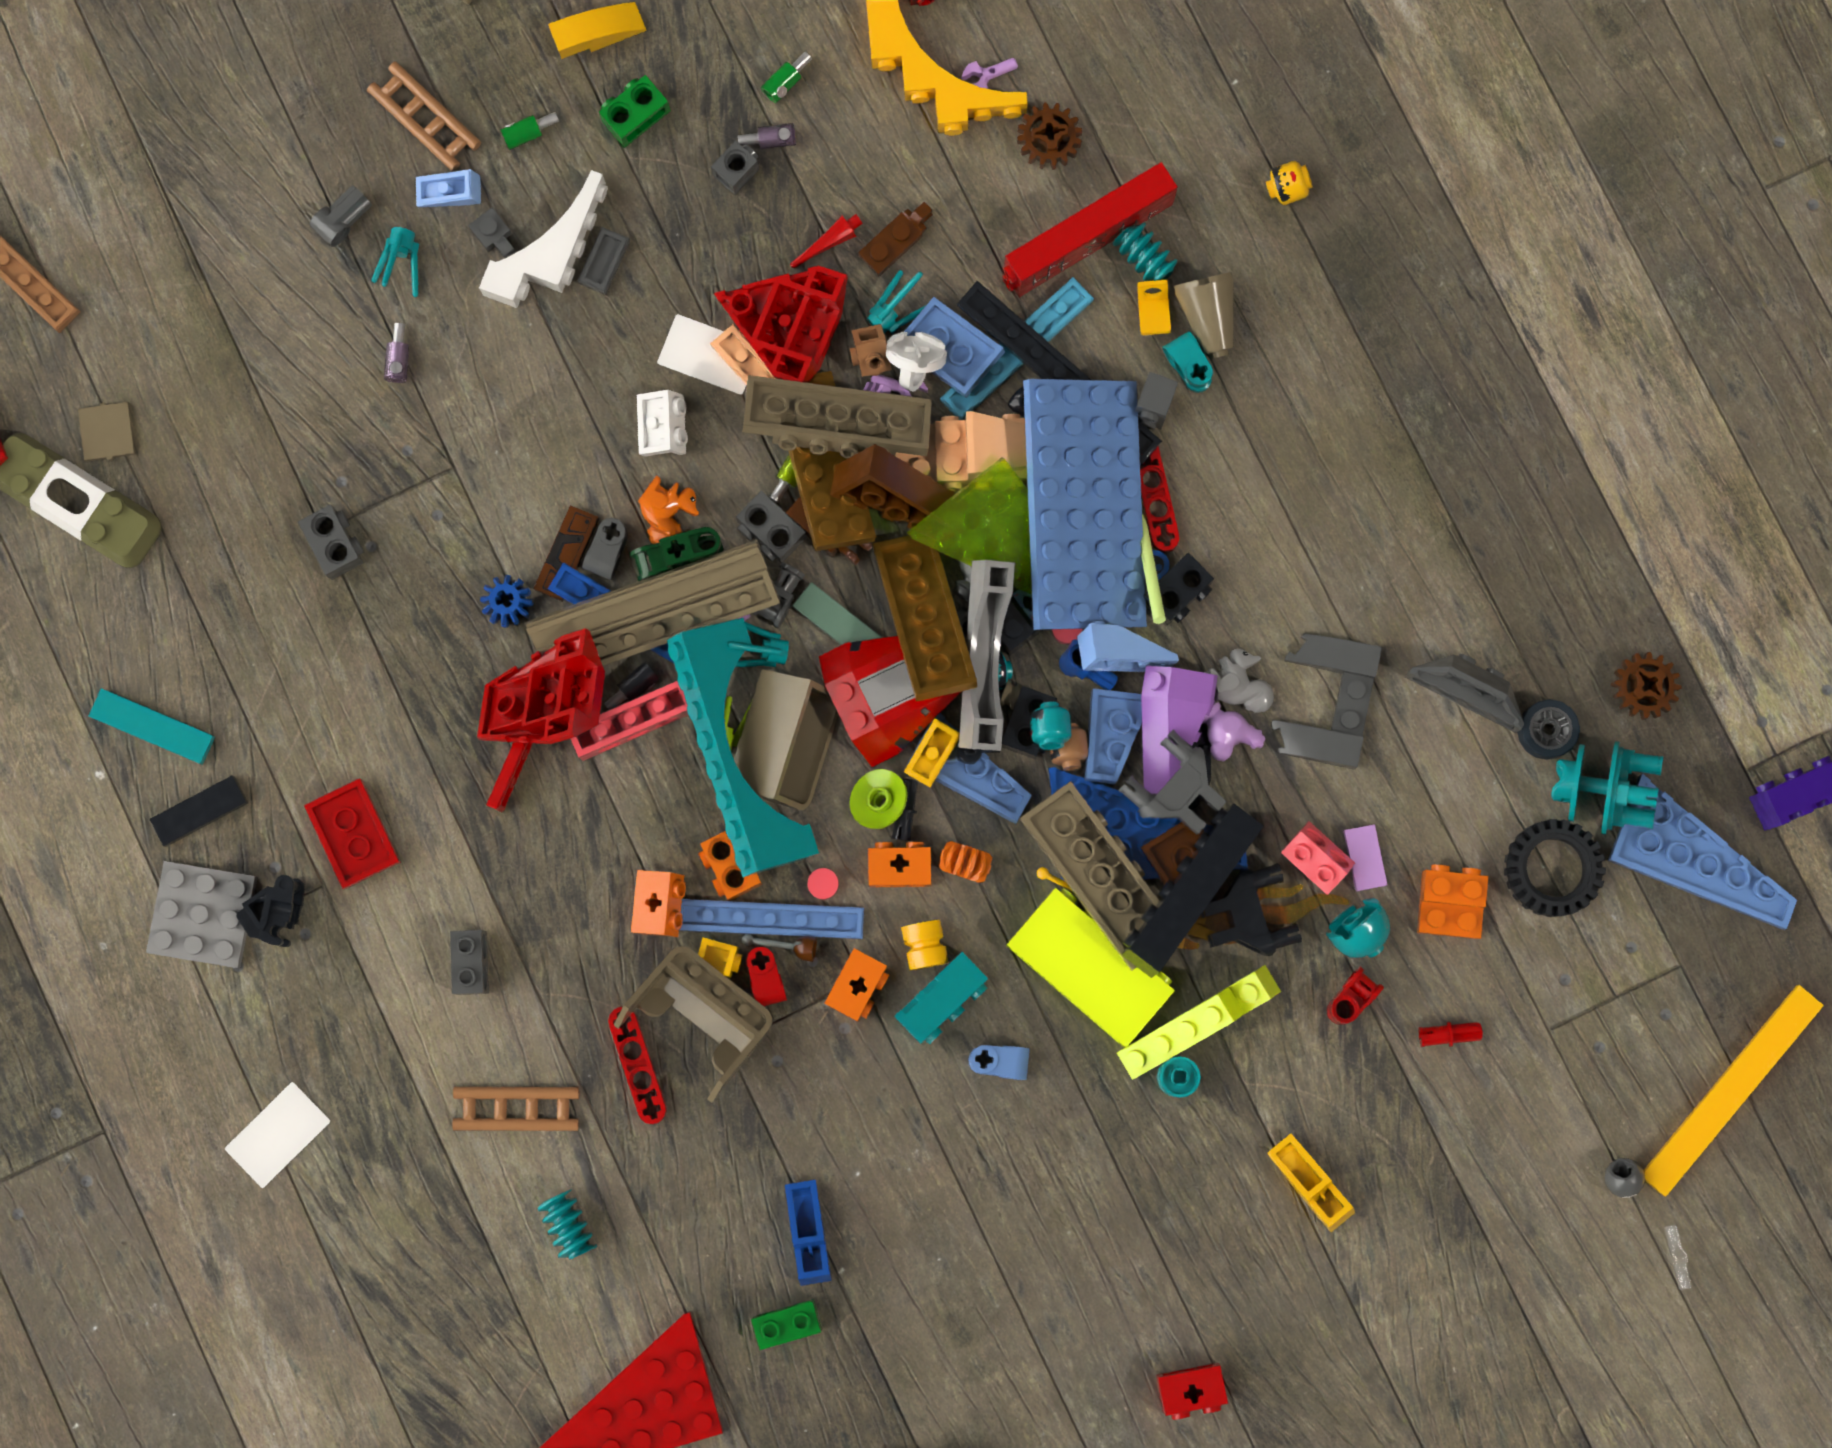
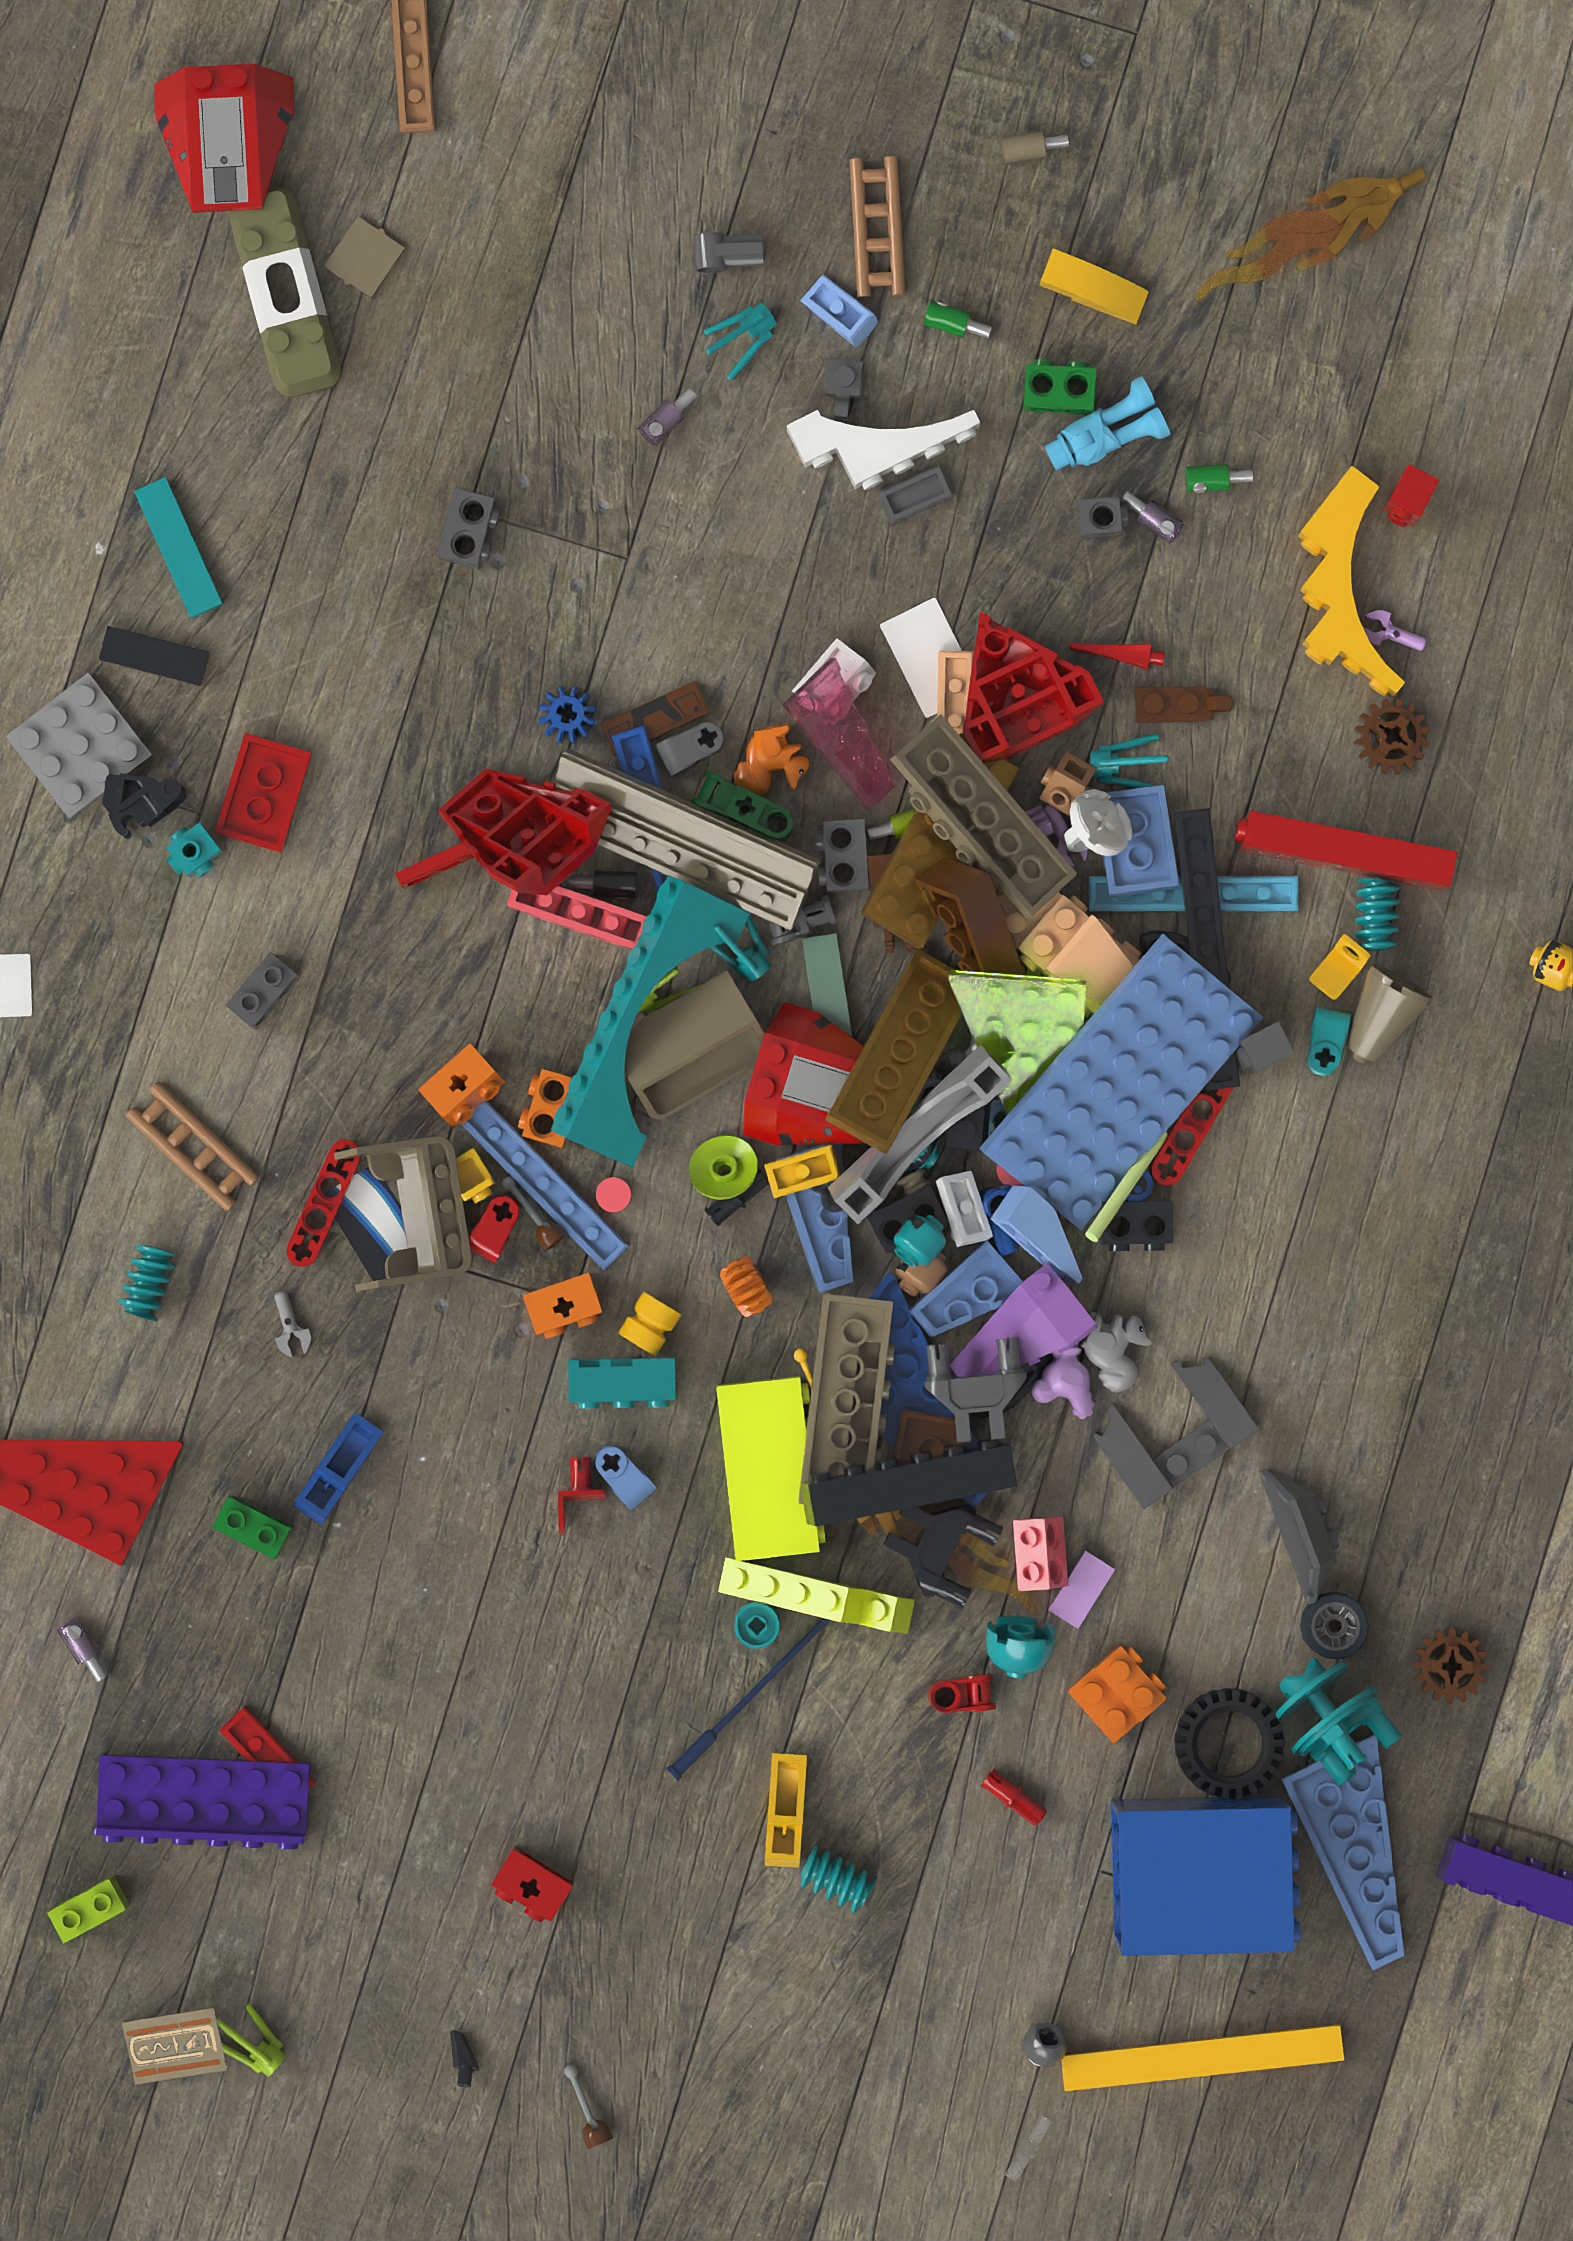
camera: 45 degrees right, 5 degrees up
orange brick [868,842,931,888] -> none
none -> teal brick [166,822,224,878]
none -> light grey bar [274,1291,313,1357]
none -> sticker [324,1167,407,1281]
none -> red bracket [558,1457,606,1536]
none -> dark blue piece [666,1618,830,1781]
none -> clear pink wing [782,658,895,810]
none -> teal piece [800,1844,878,1914]
none -> white tile [936,1171,993,1247]
none -> medium azure piece [1044,376,1171,471]
none -> blue container [1111,1796,1301,1956]

